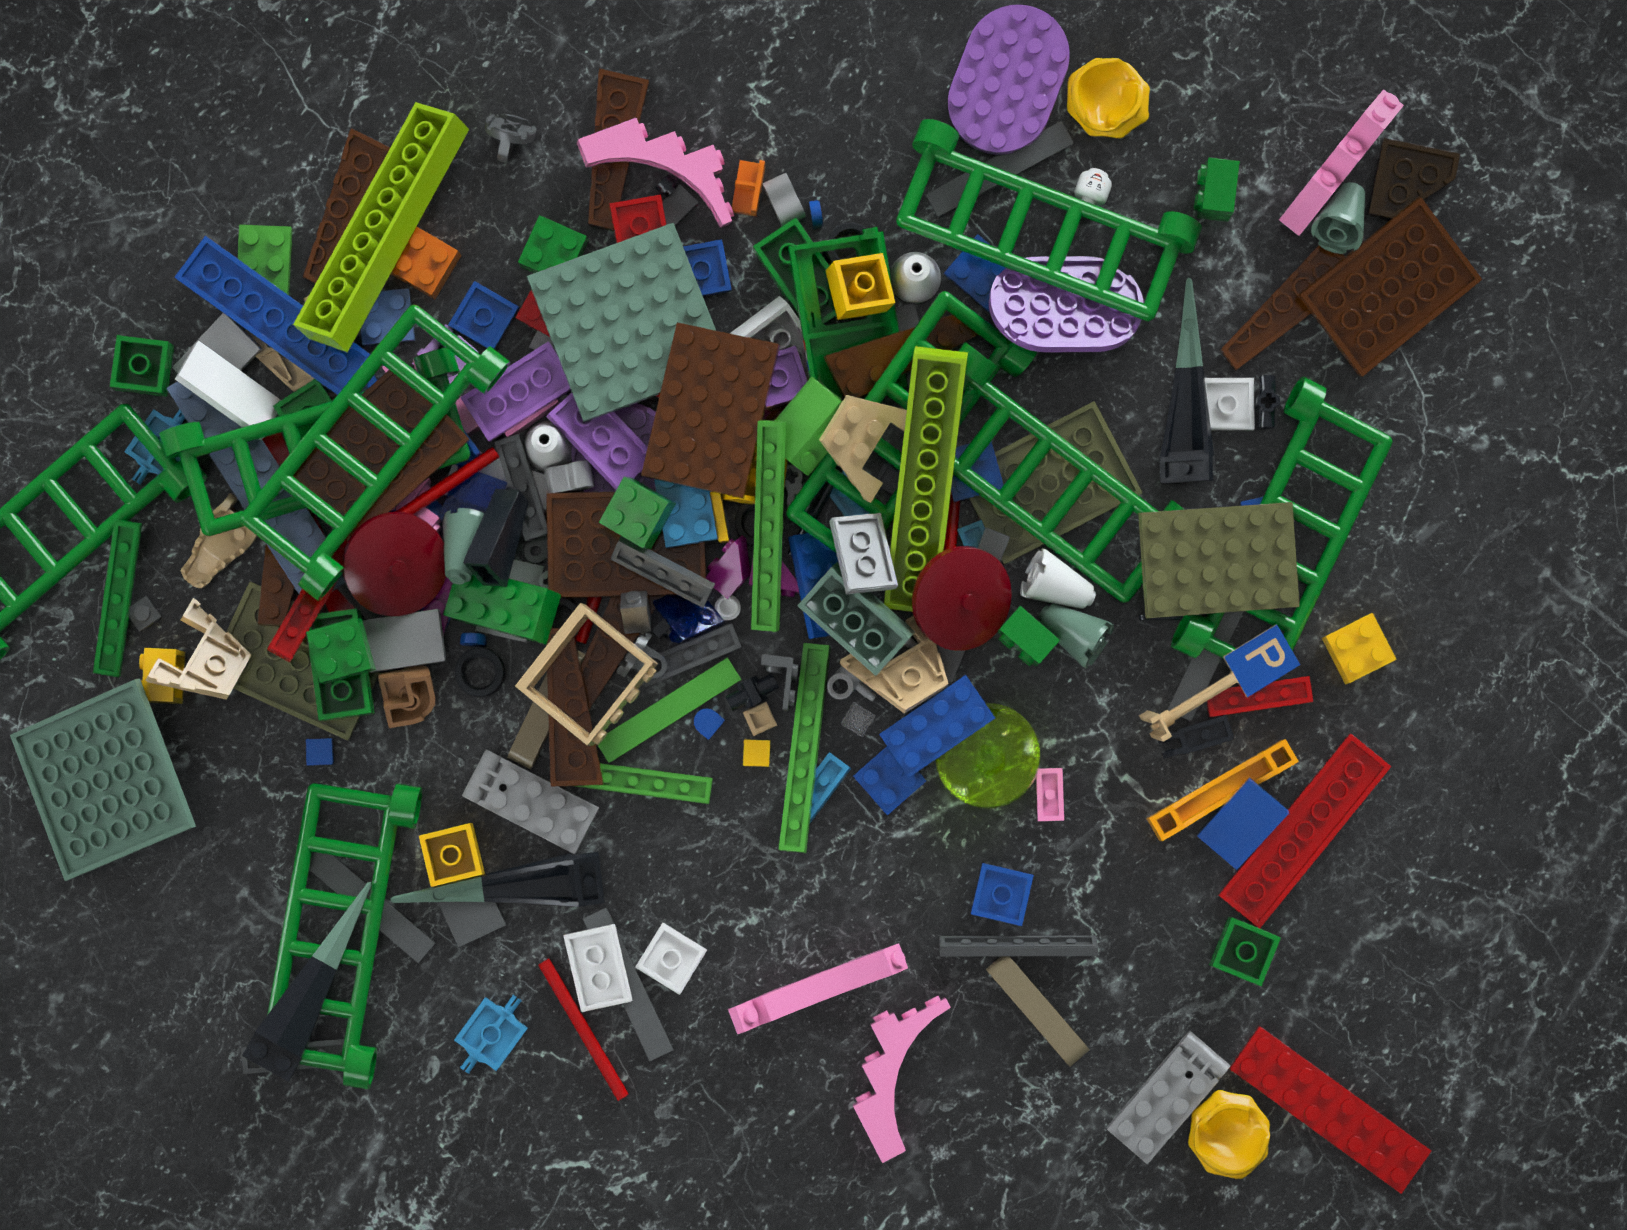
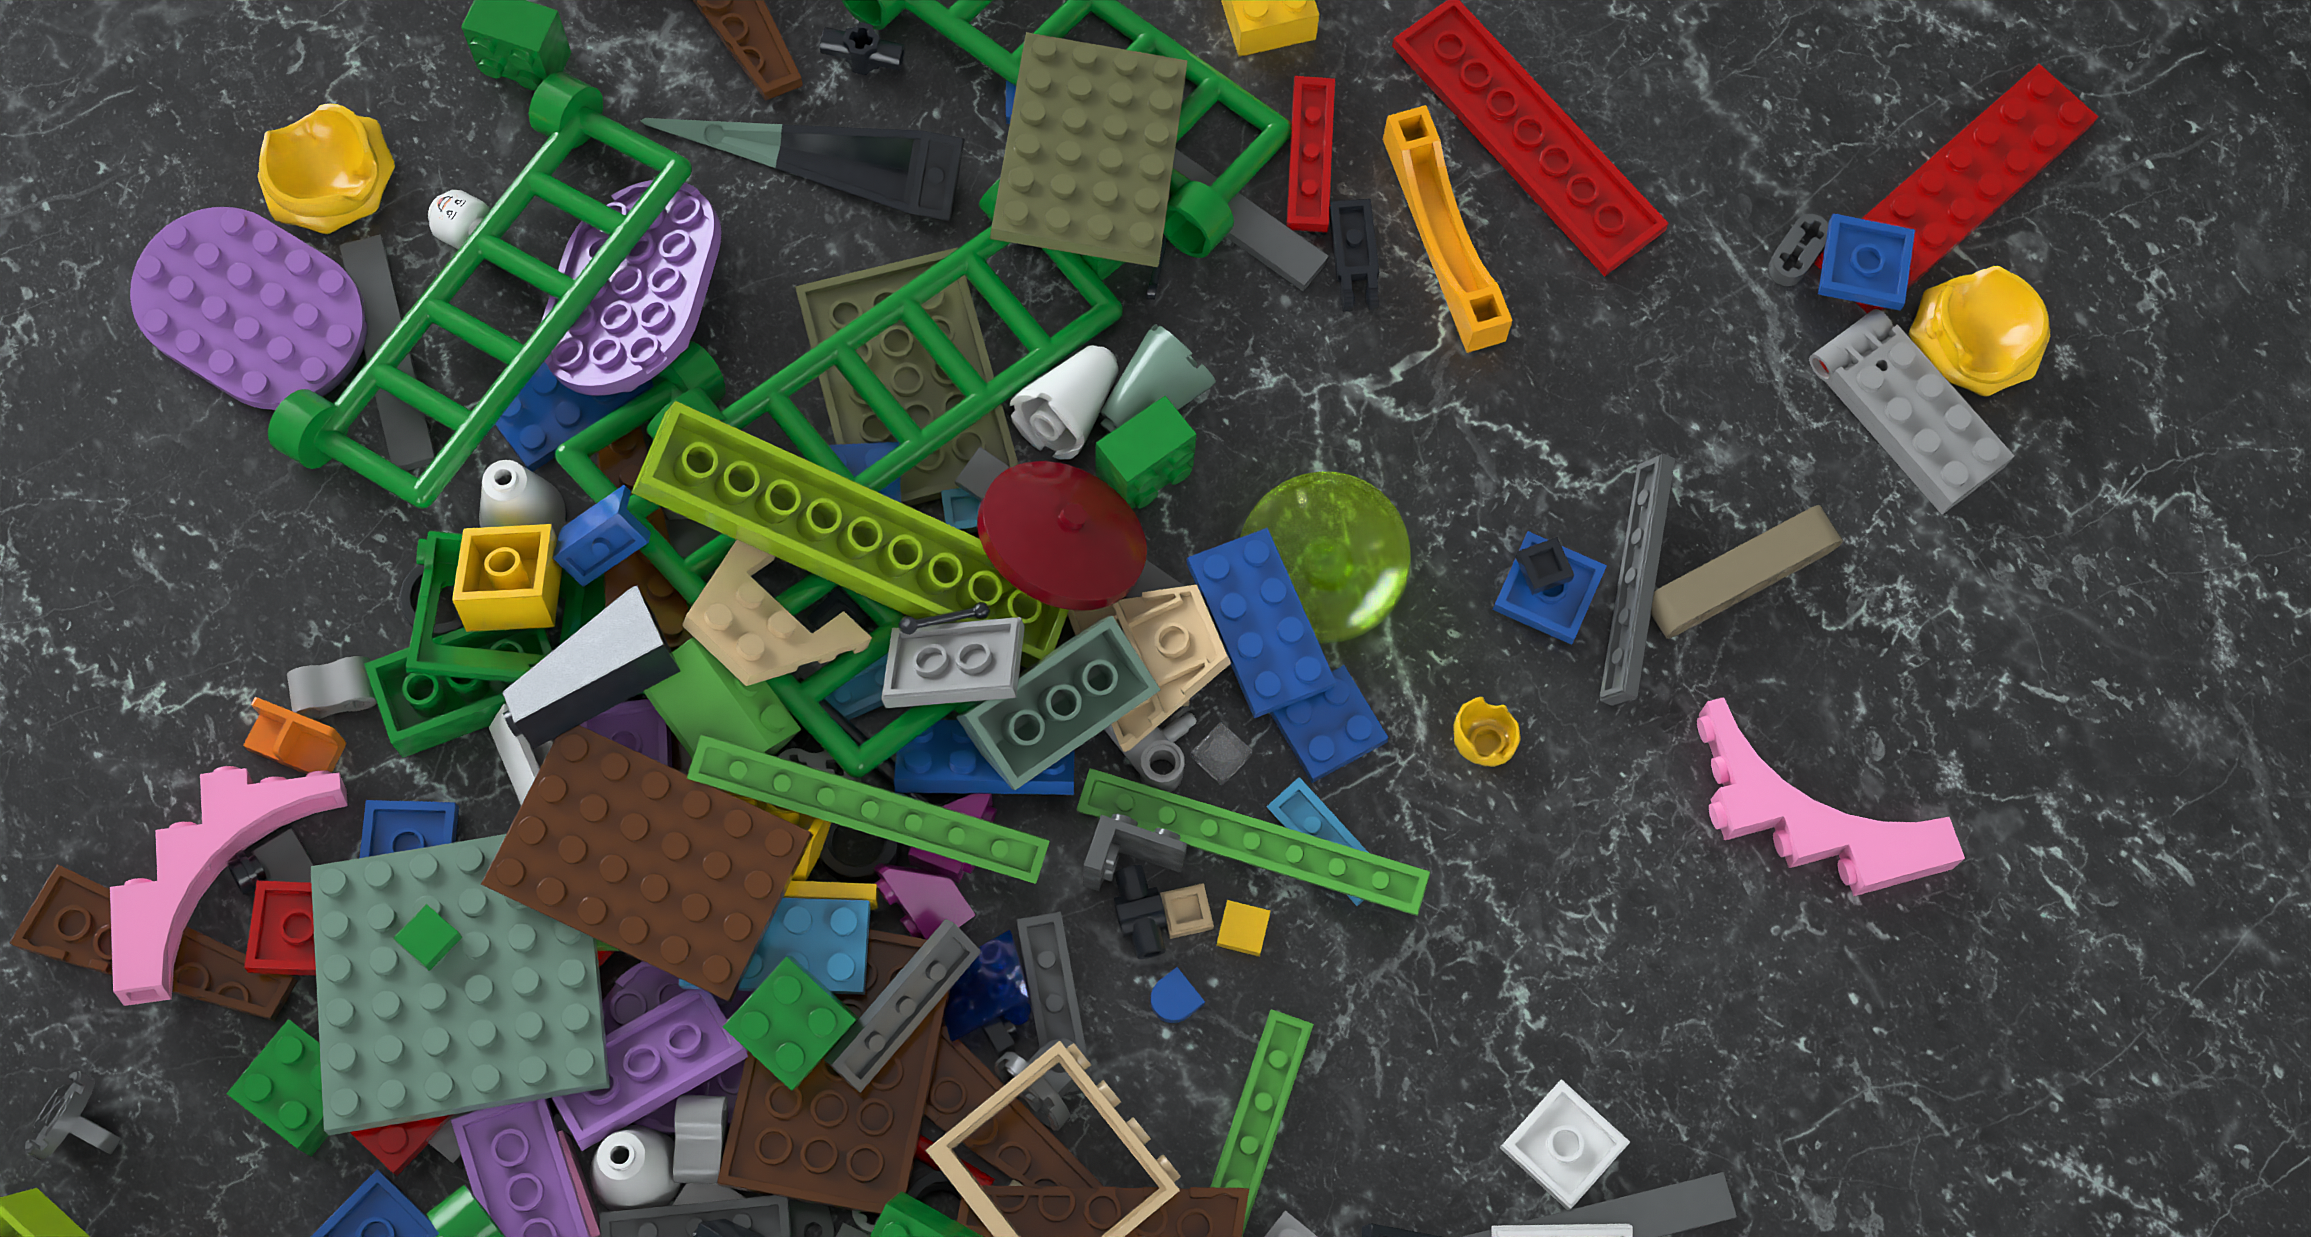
camera: 85 degrees left, 15 degrees down
bright green tile [598,657,742,763] -> none
flat silver brick [620,591,651,634] -> none
white plate [715,595,741,621] -> none
bright pink arch [728,943,908,1034] -> none
blue tile [809,200,823,229] -> none
bright pink plate [1036,768,1064,821] -> none
piece [1139,624,1300,742] -> none
blue tile [1197,777,1289,870] -> none
white tile [1205,378,1255,431] -> none
green brick [1209,917,1281,986] -> none
none -> green tile [393,904,462,971]
none -> slope [502,585,680,749]
none -> blue panel [552,485,651,587]
none -> black hinge [899,602,990,635]
none -> yellow hair [1454,697,1521,767]
none -> black plate [1515,537,1574,595]
none -> dark grey beam [1768,214,1828,286]
none -> blue plate [1818,213,1915,311]

